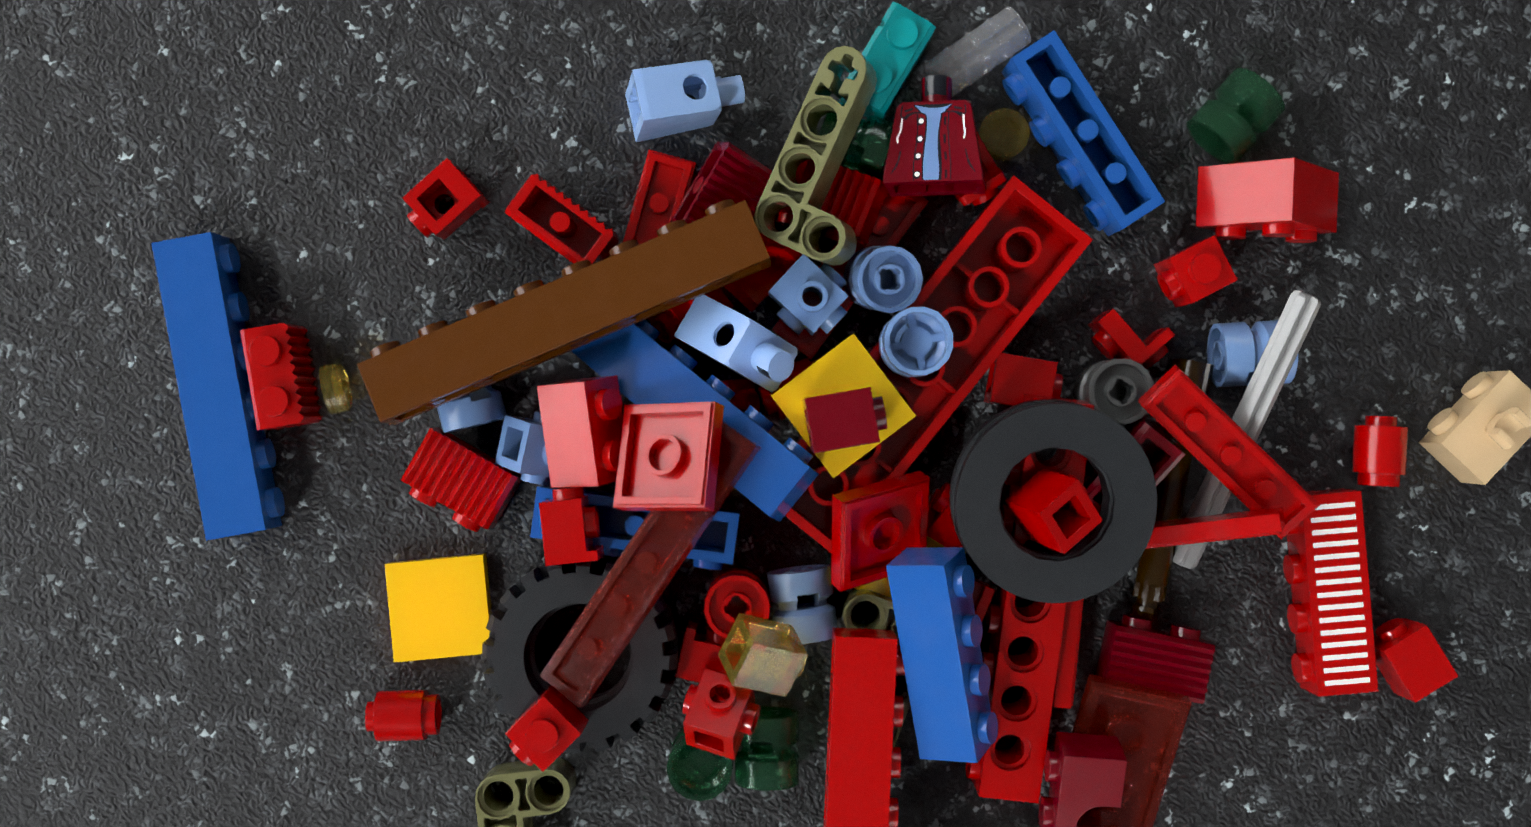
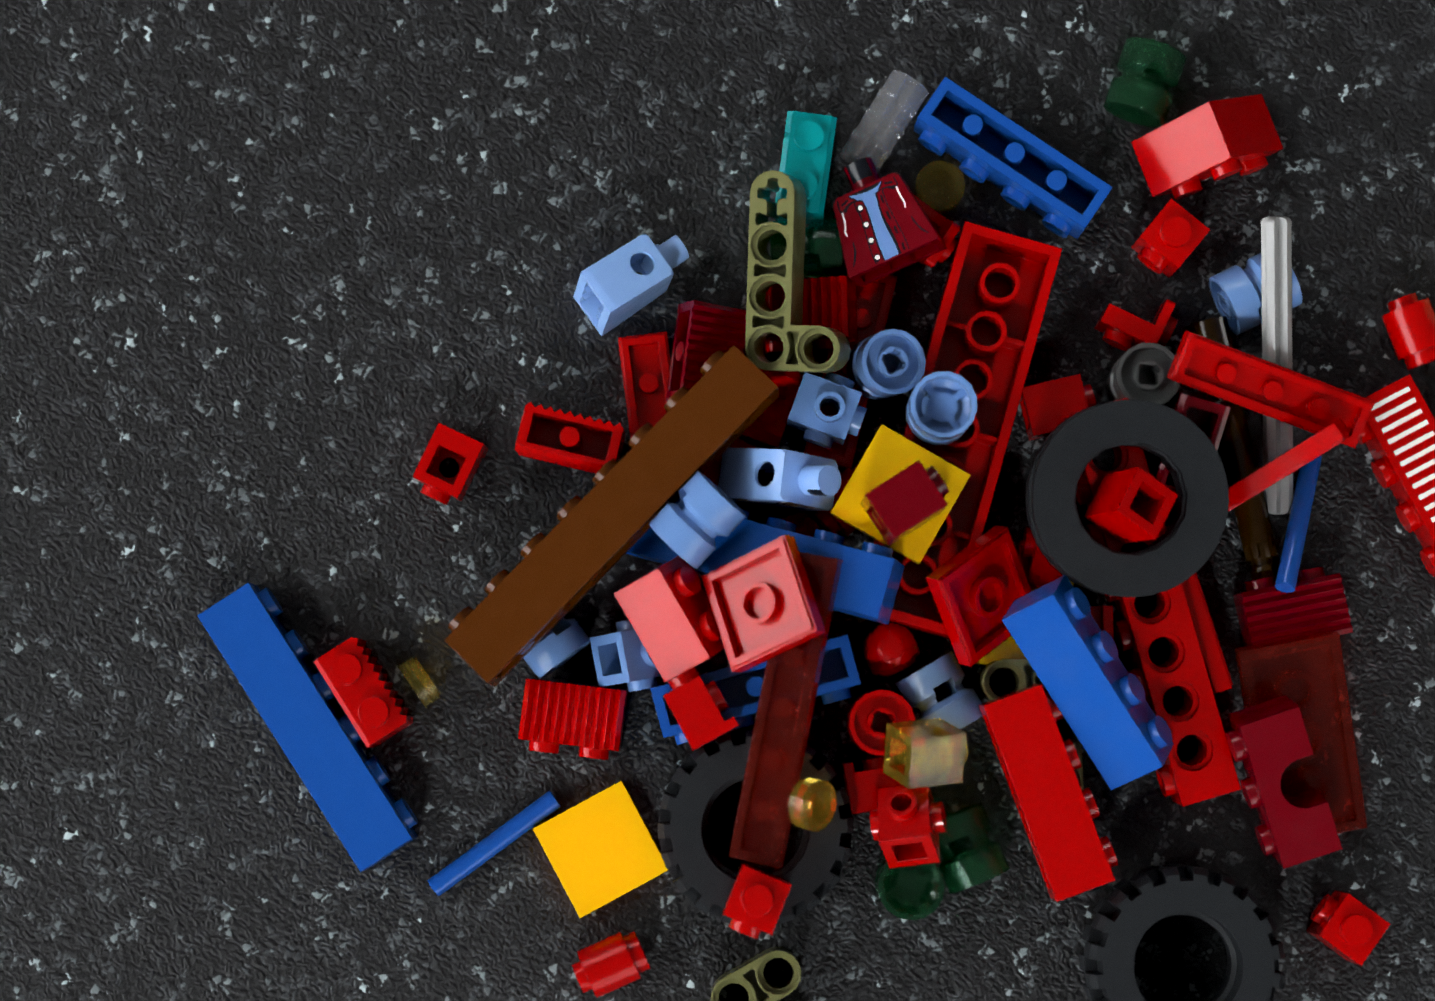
camera: 20 degrees left, 5 degrees down
none -> blue bar [427,790,561,896]
none -> medium blue wheel [649,471,747,569]
none -> clear yellow tile [788,777,837,832]
none -> red piece [863,623,920,676]
none -> blue bar [1275,455,1322,593]

